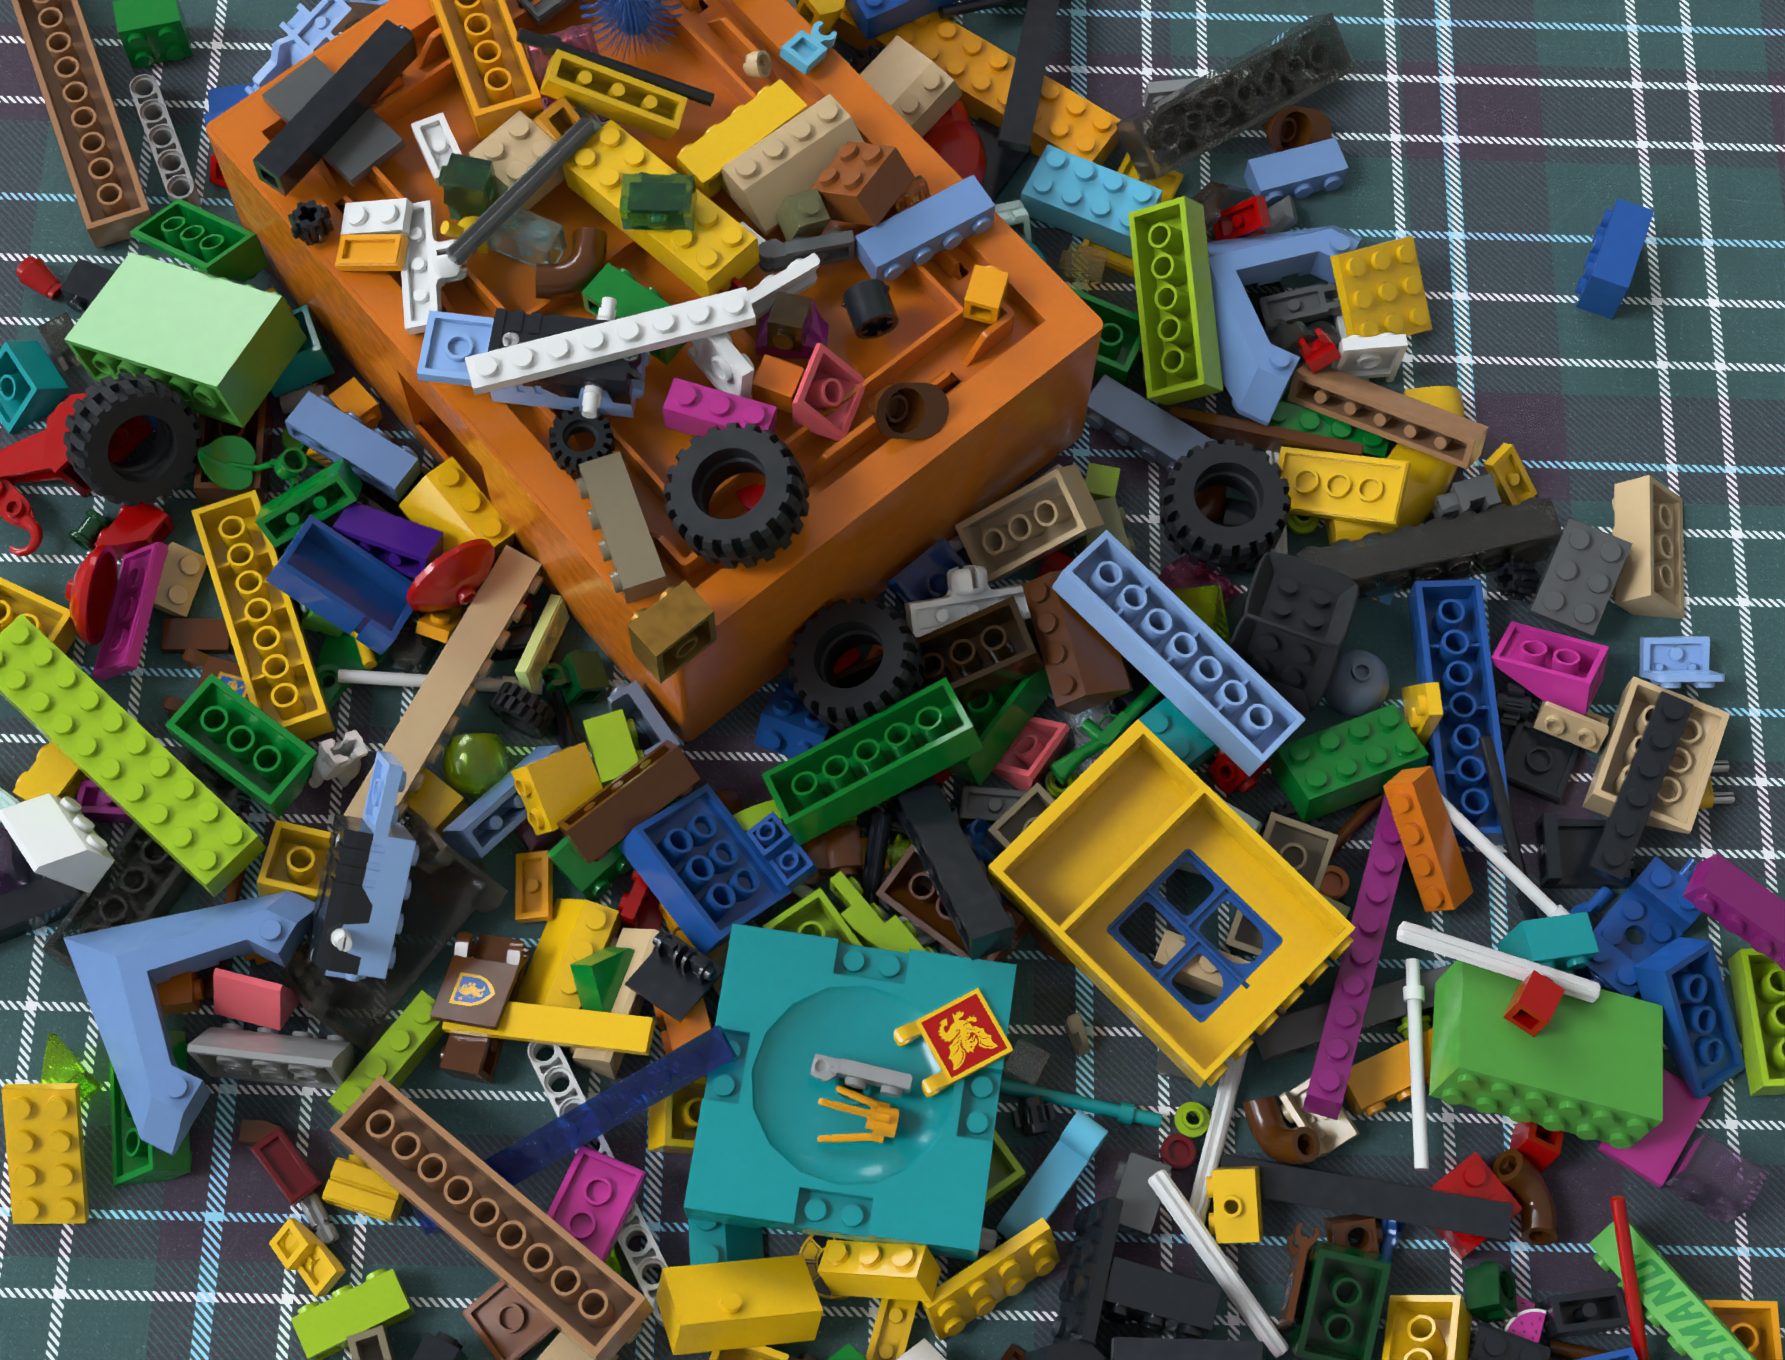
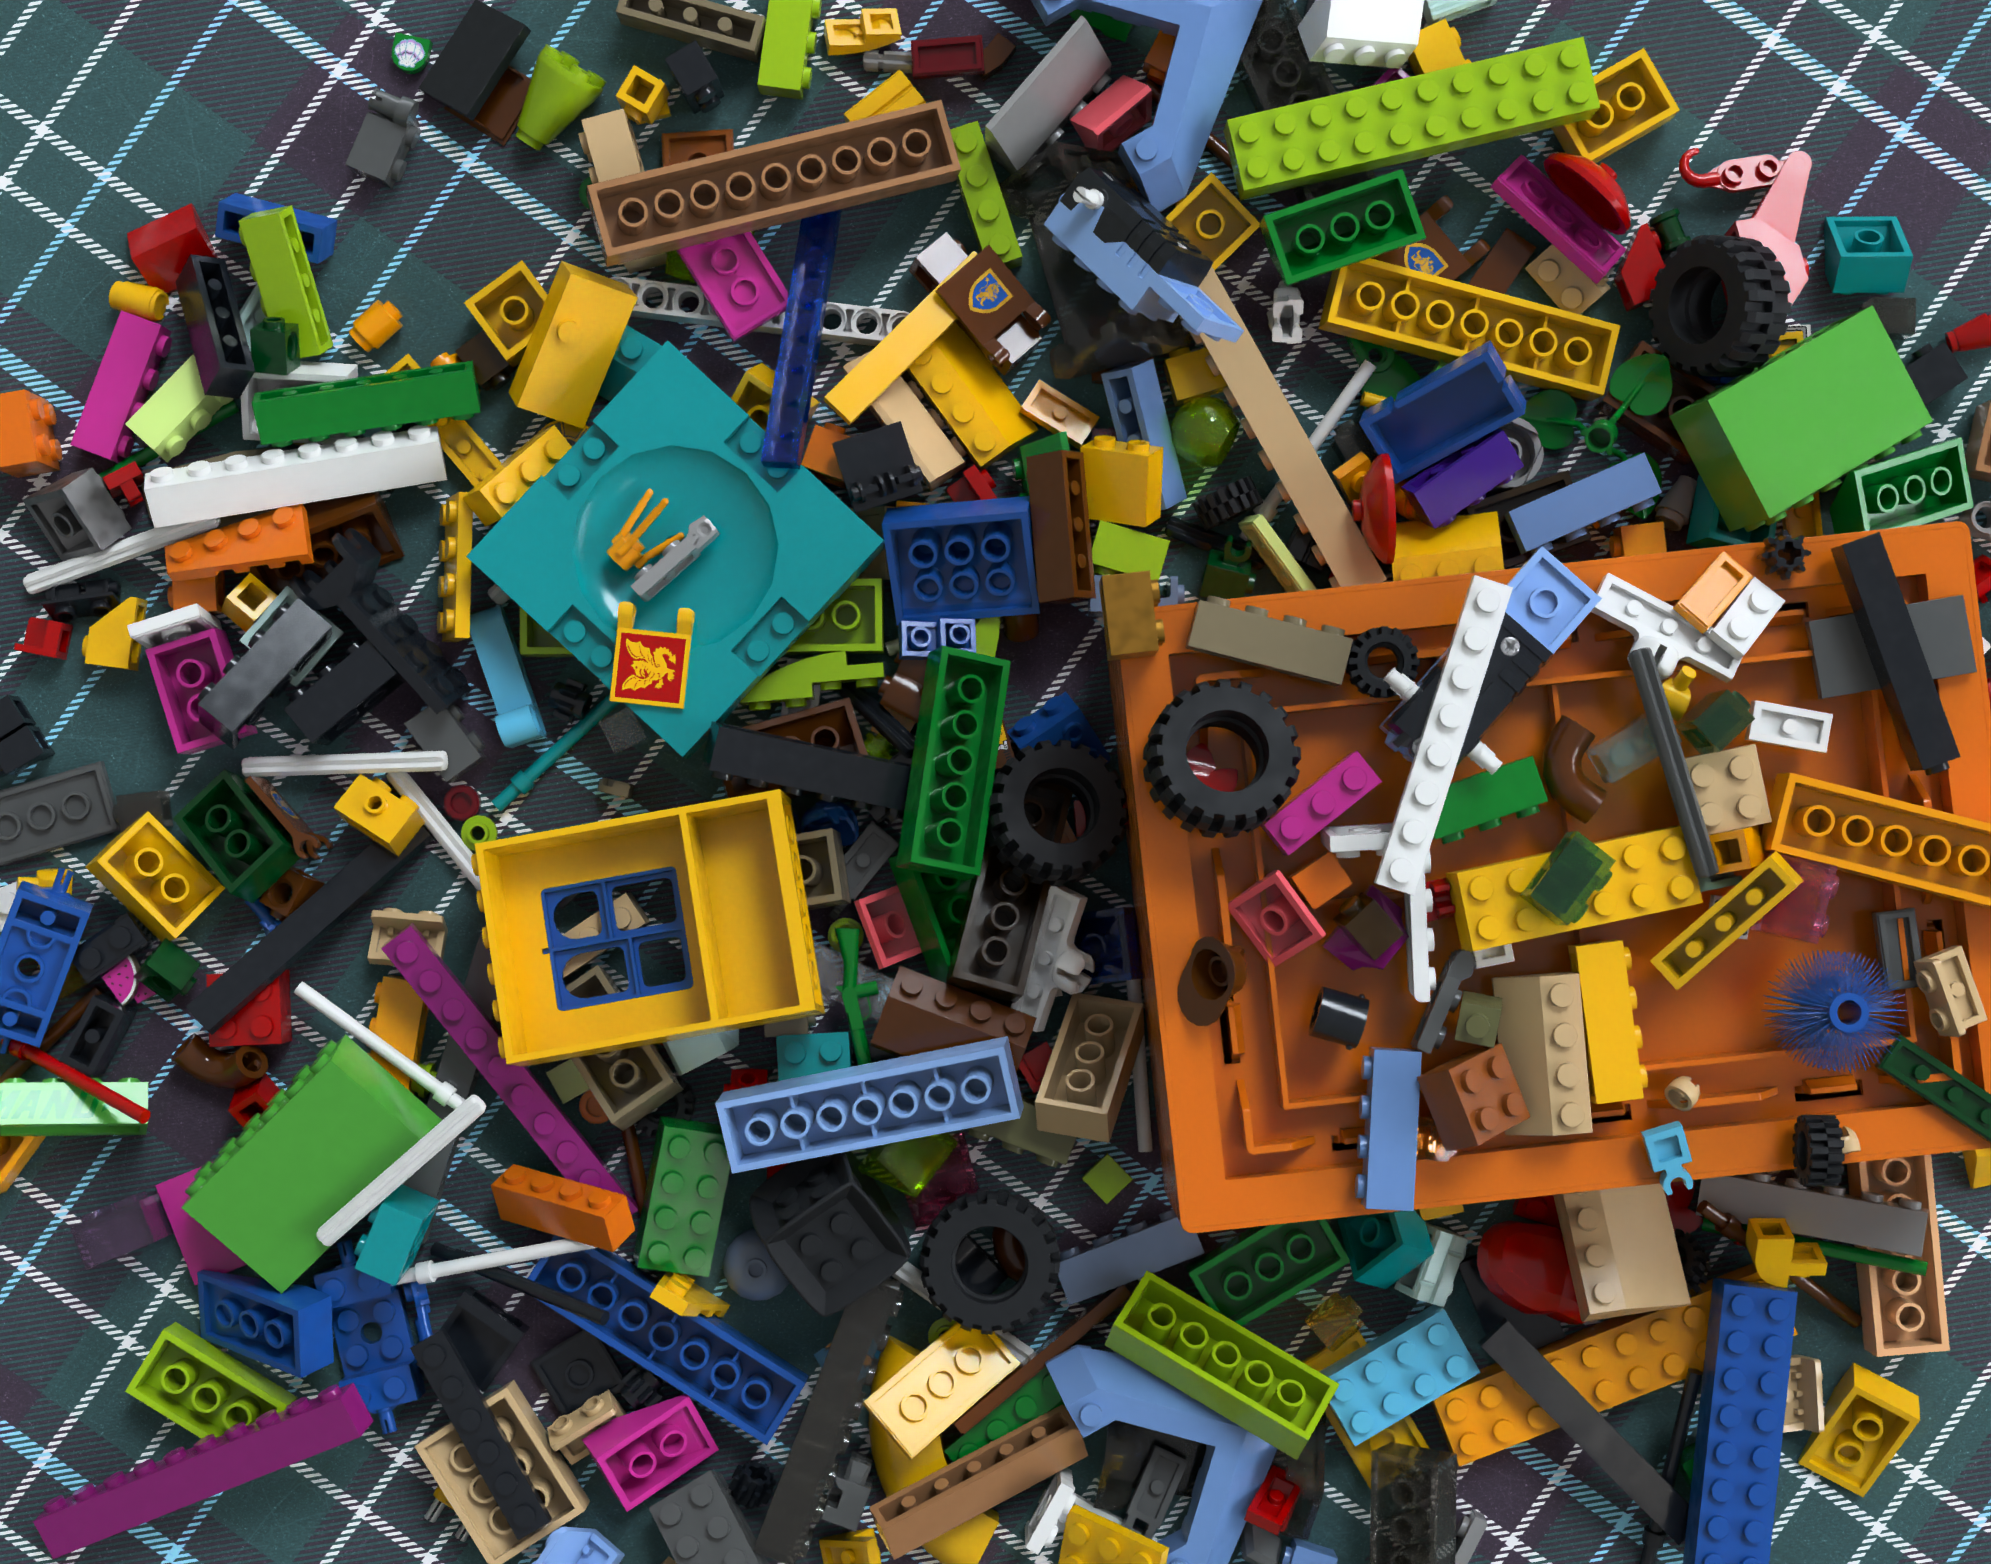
camera: 125 degrees right, 20 degrees up
green brick [255,458,363,548] -> none
black bar [516,28,714,107] -> none
green slope [570,947,635,1013] -> none
light orange brick [963,264,1009,324] -> none
reddish brown cylinder [1242,1095,1320,1165] -> none
red tile [1299,328,1341,374] -> none
red brick [1503,970,1565,1037] -> none

